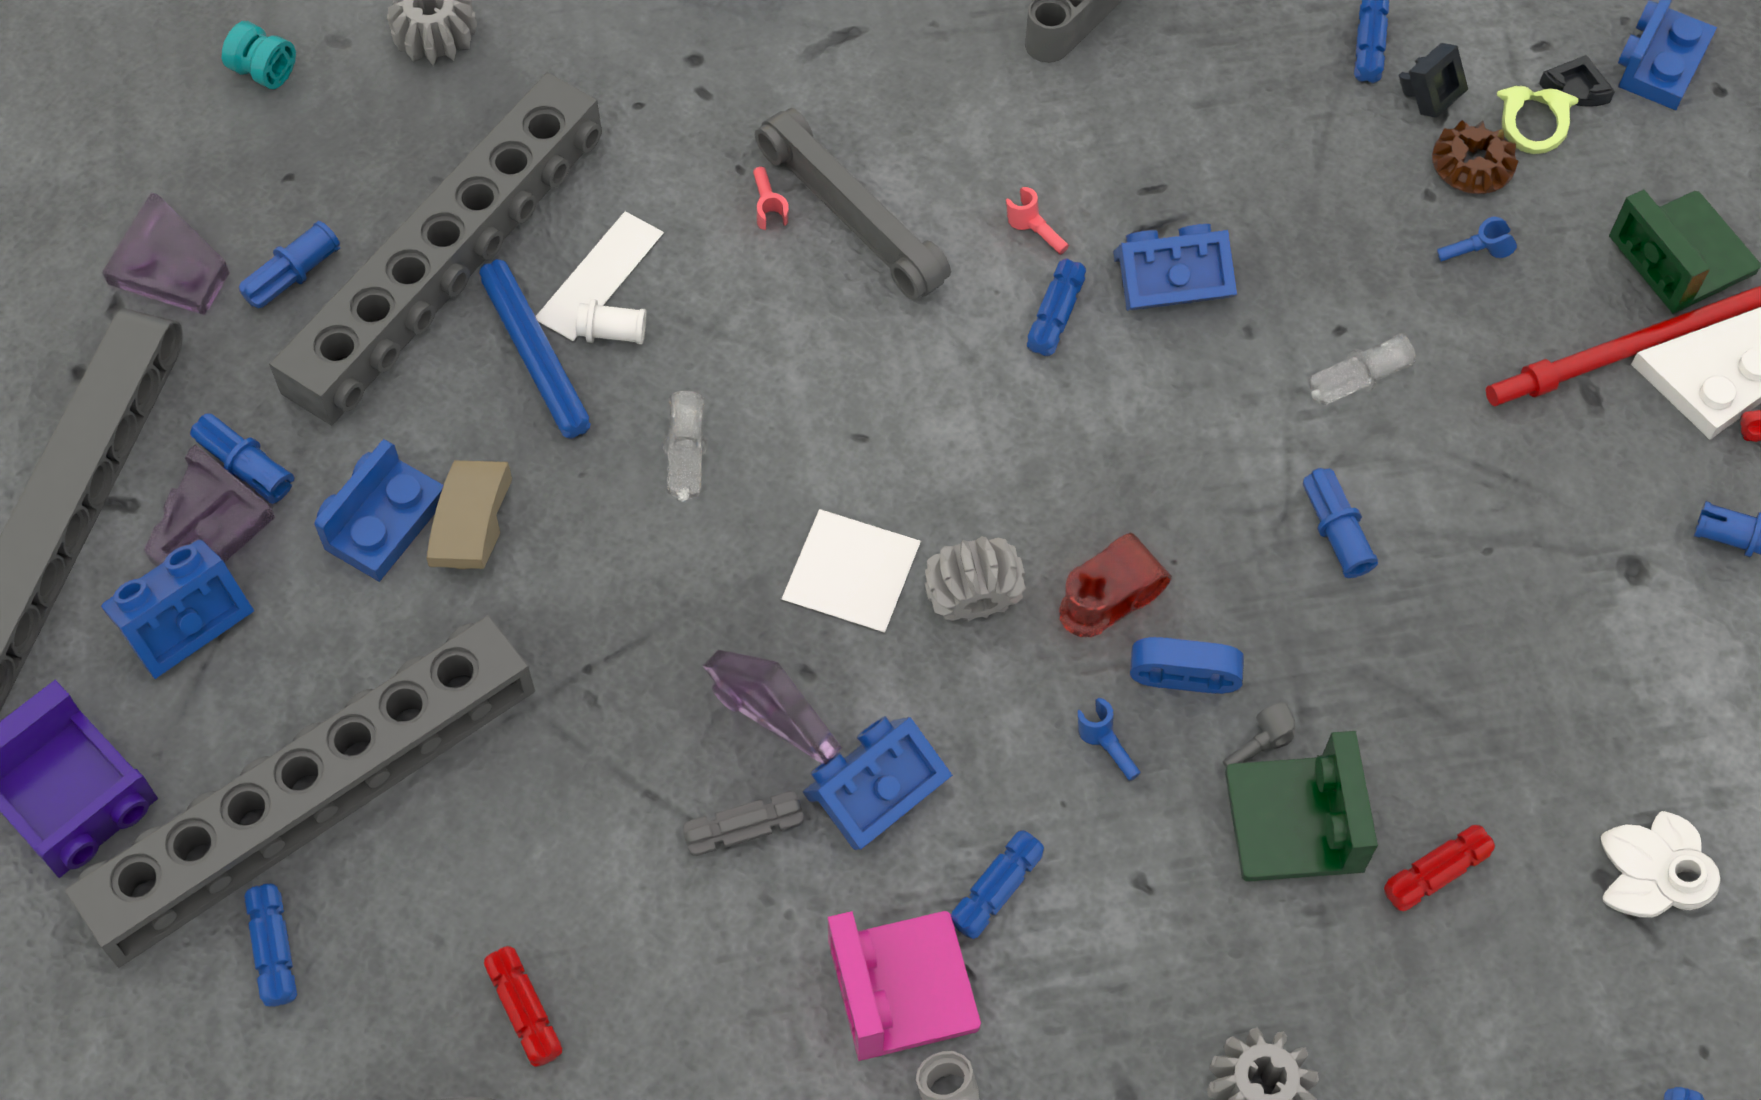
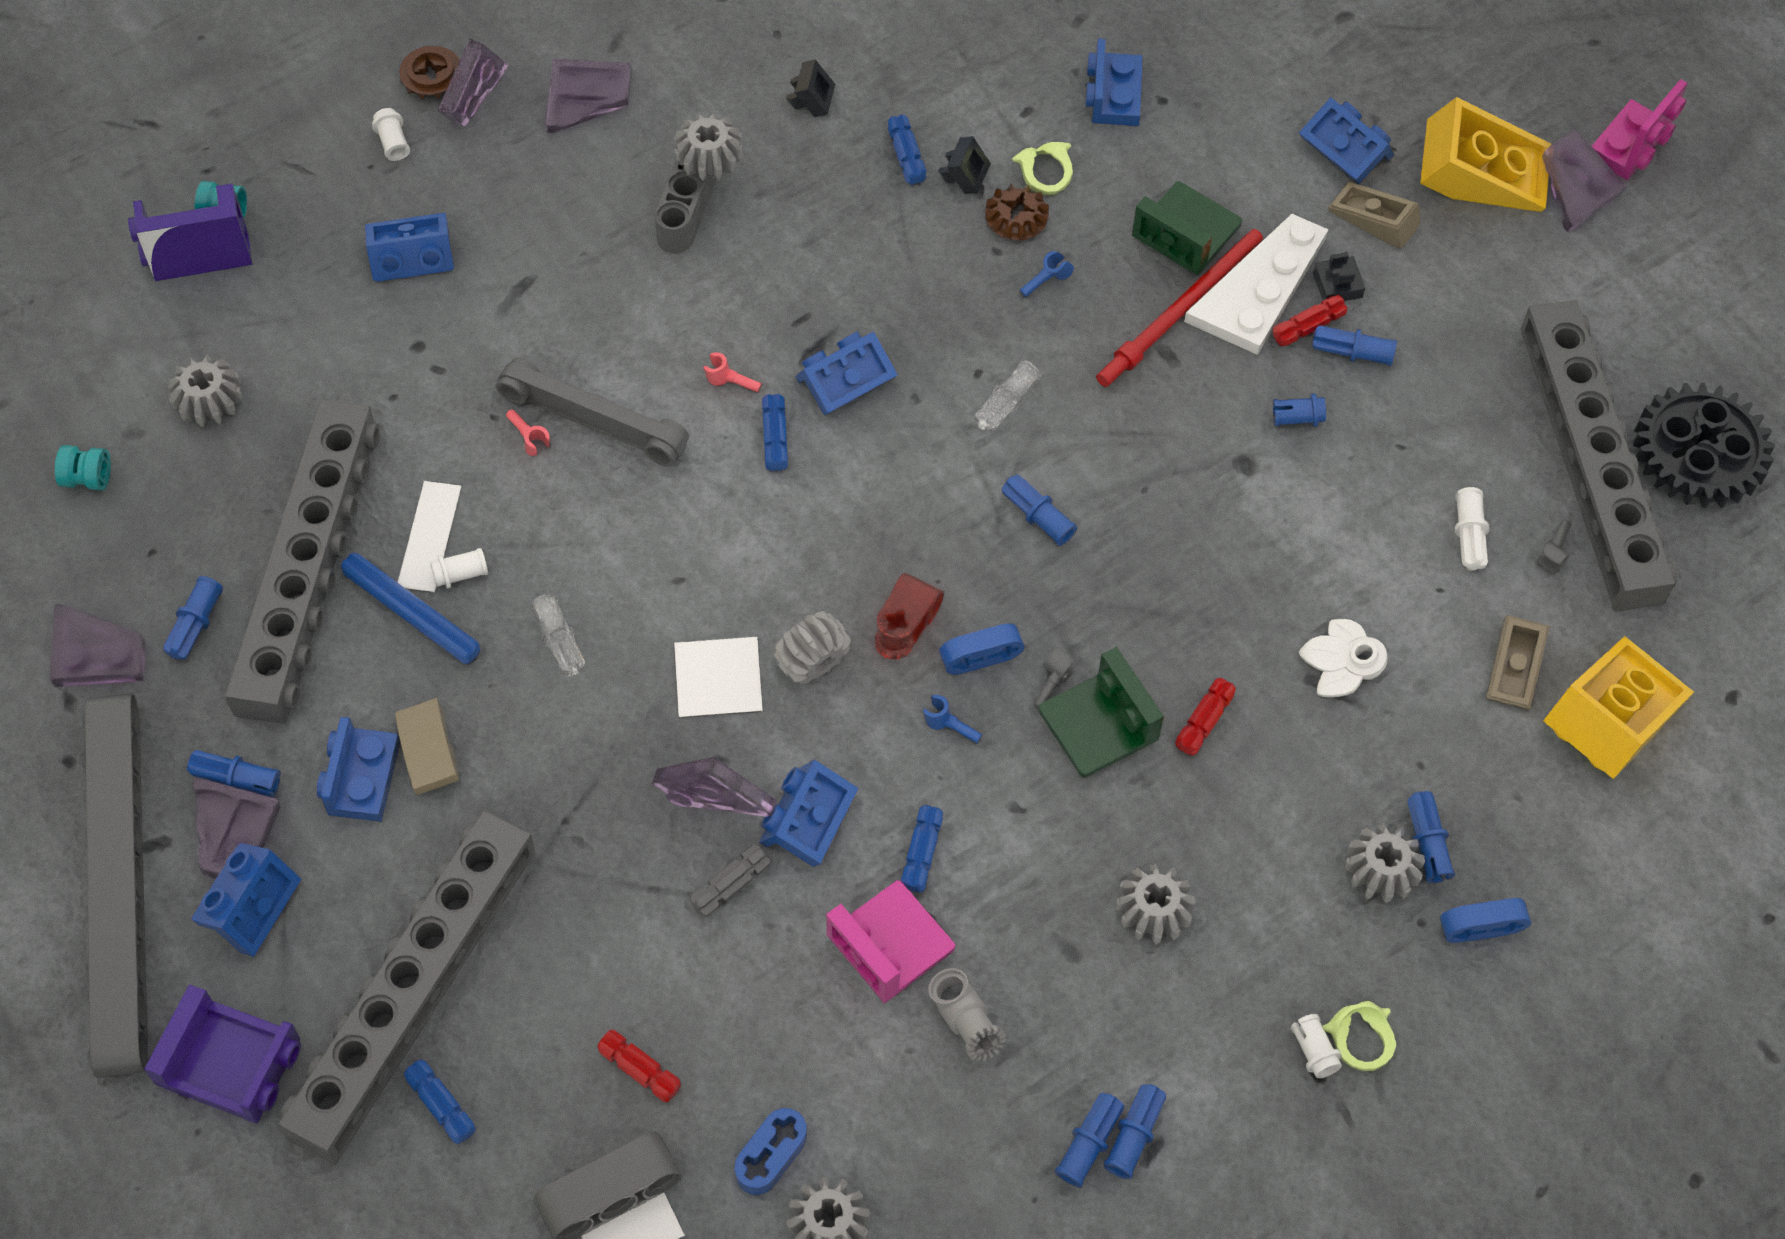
camera: 25 degrees left, 0 degrees up
black tile [1539,55,1615,107] -> none

